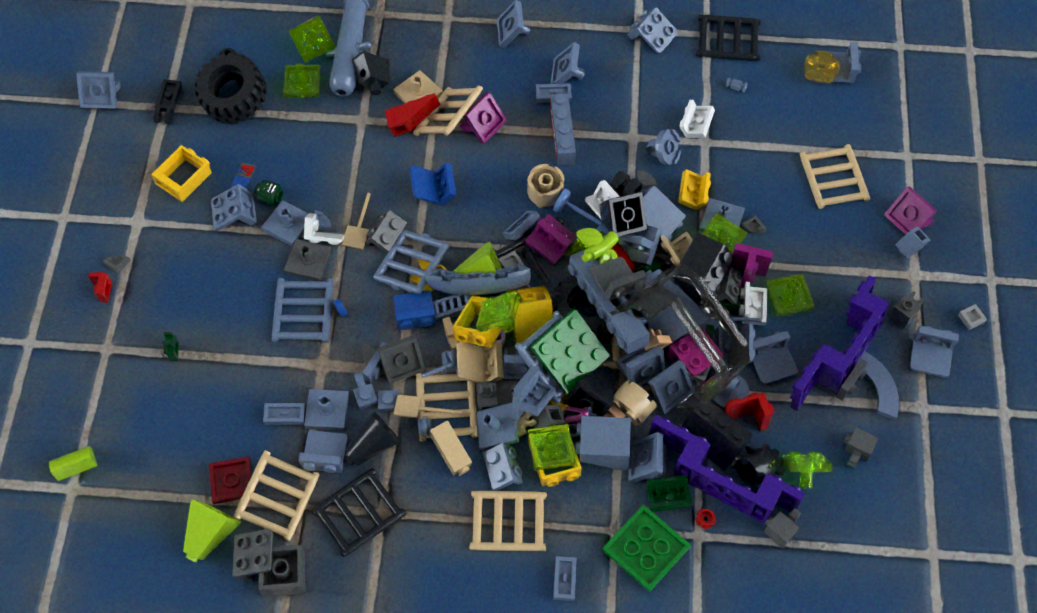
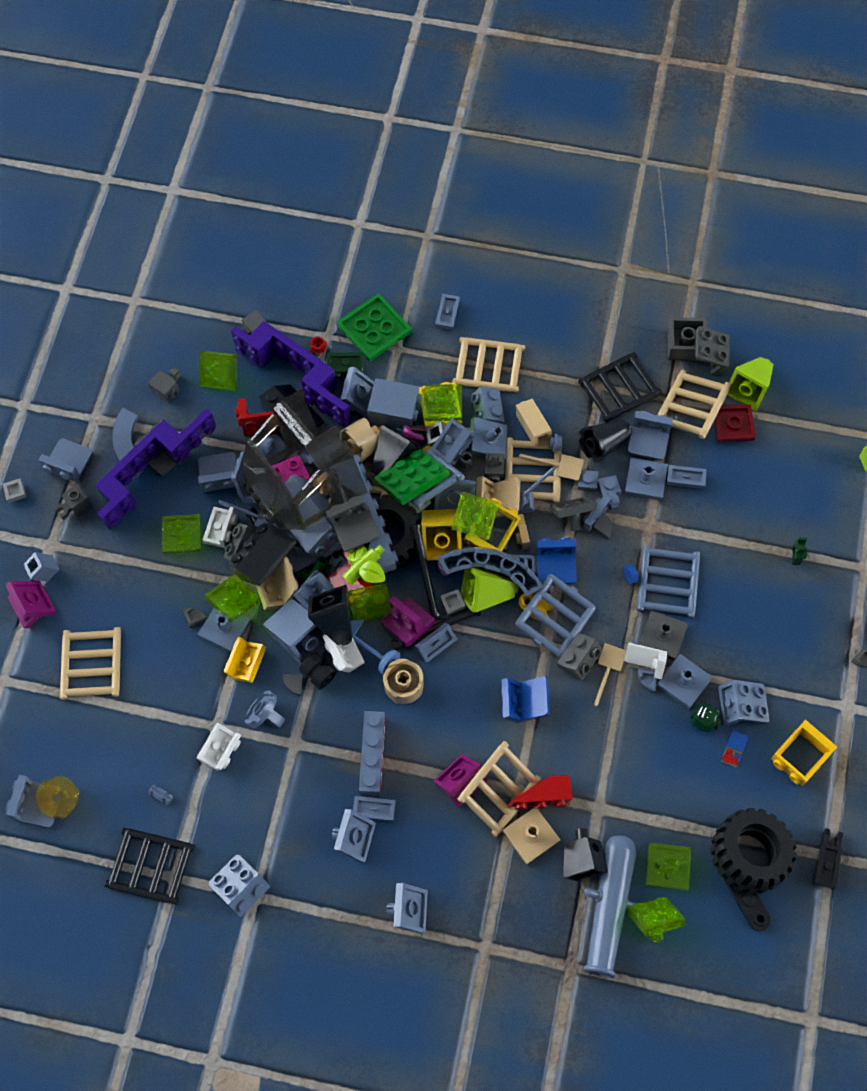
camera: 170 degrees left, 5 degrees up
magenta bracket [730,243,773,288] -> none
black piece [730,443,785,486] -> none

